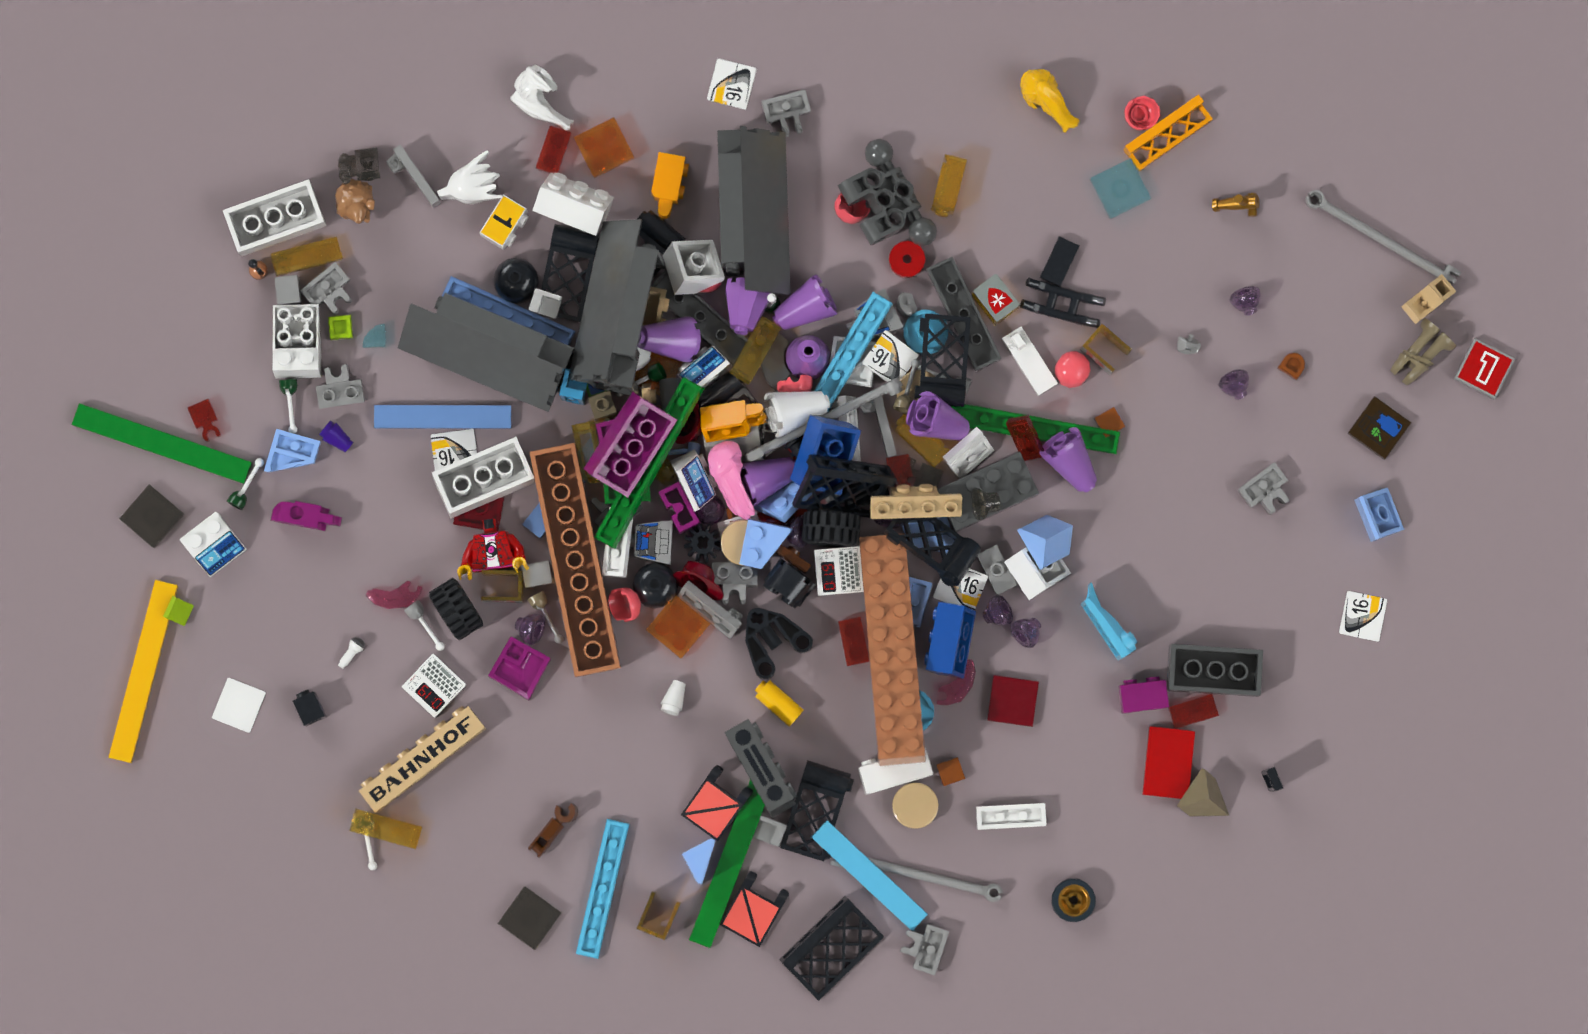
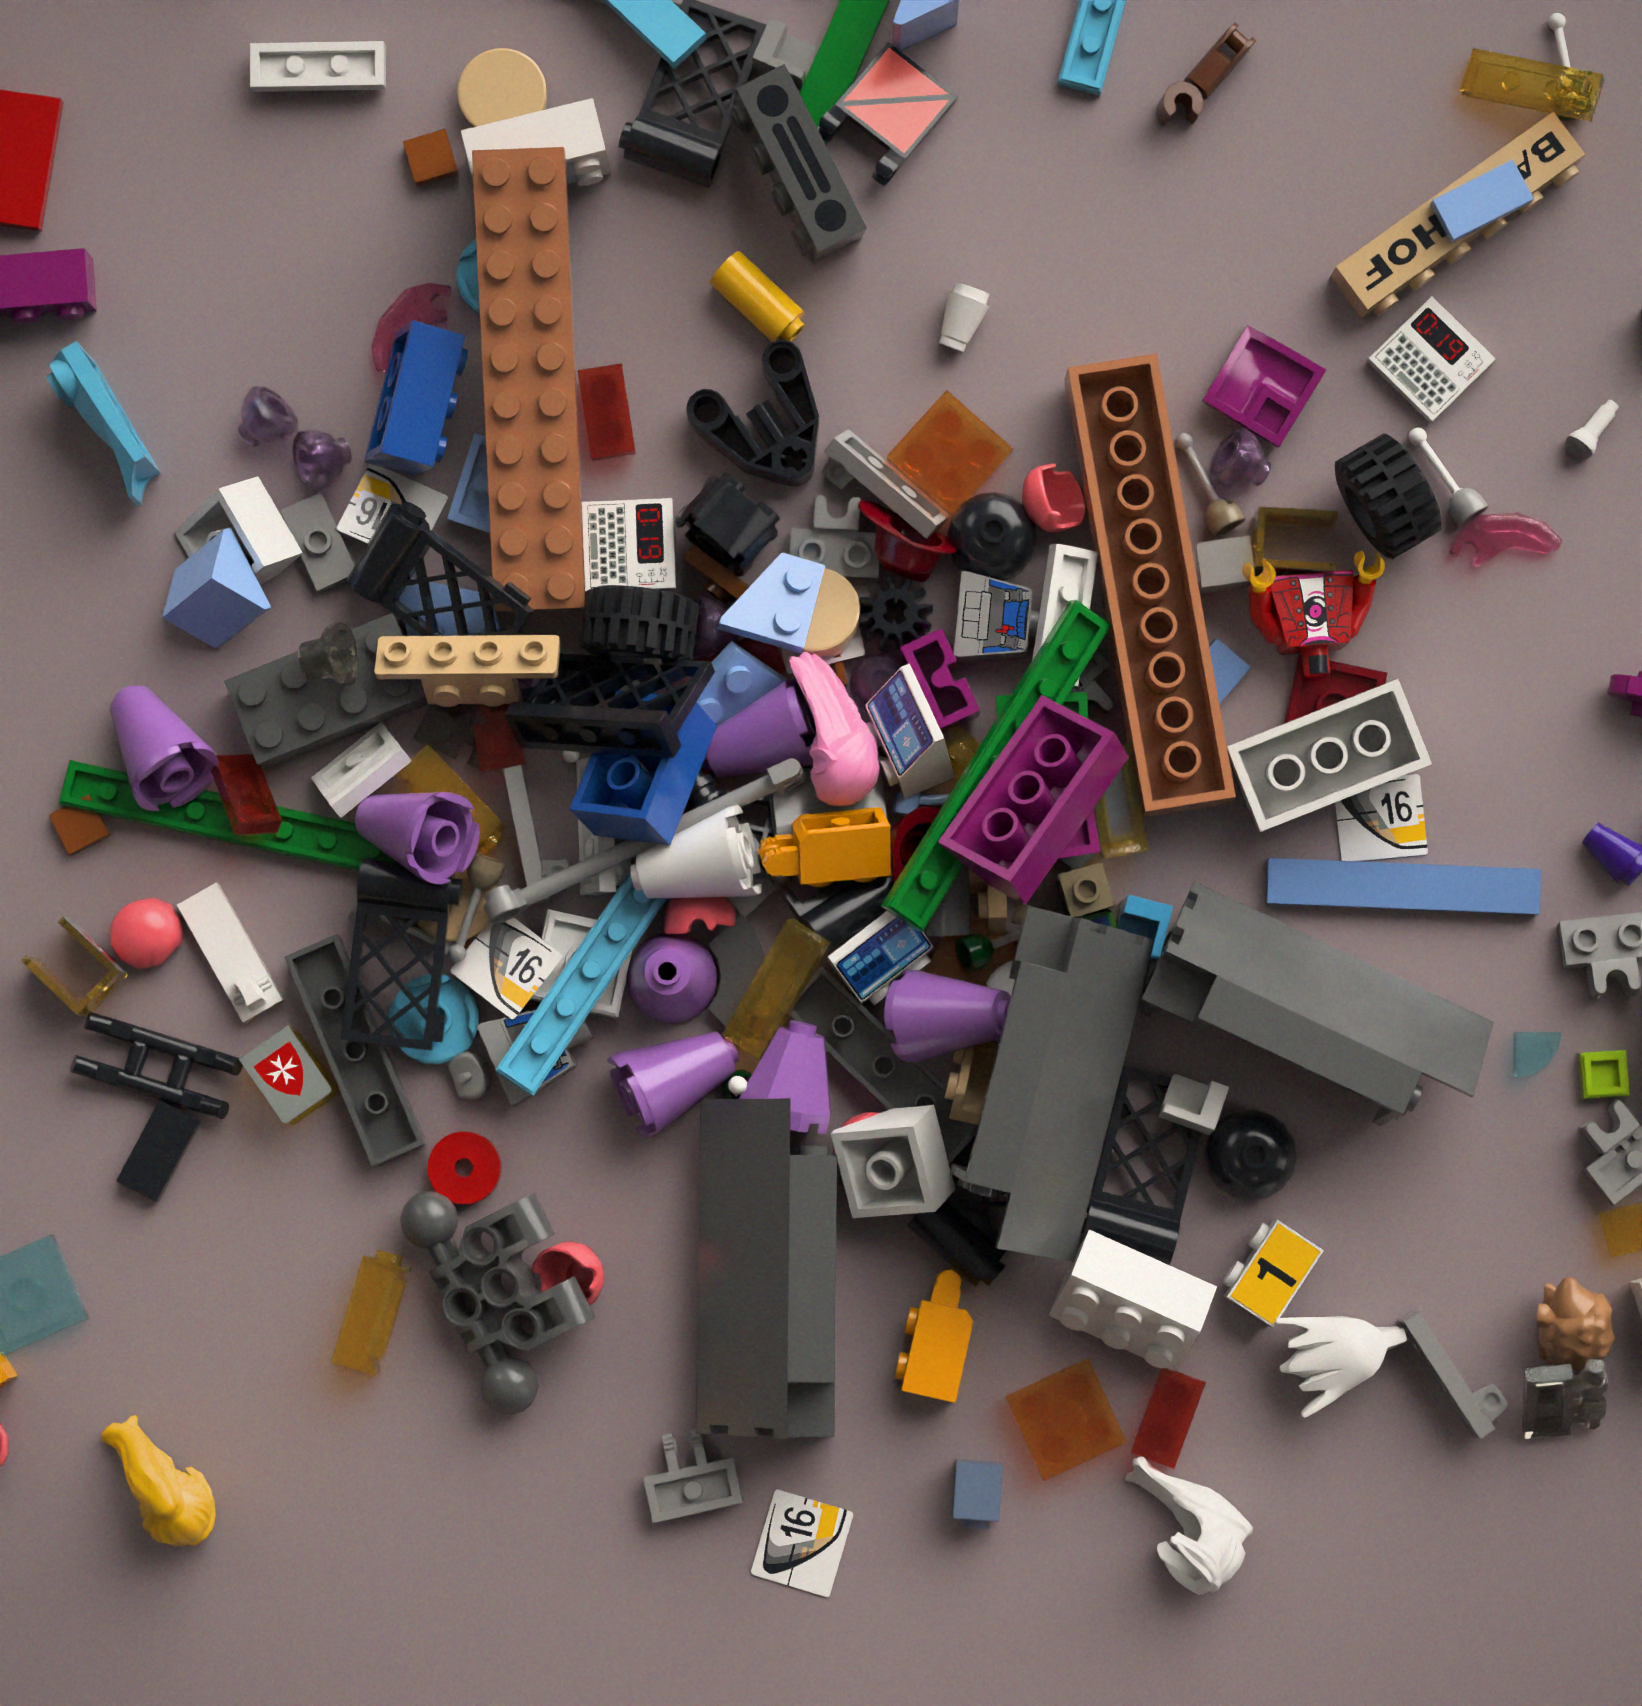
camera: 165 degrees left, 0 degrees up
medium blue tile [442,276,575,346] -> none
dark red tile [987,675,1039,727] -> none
none -> sand blue brick [952,1459,1003,1529]
none -> light blue tile [1430,159,1534,243]

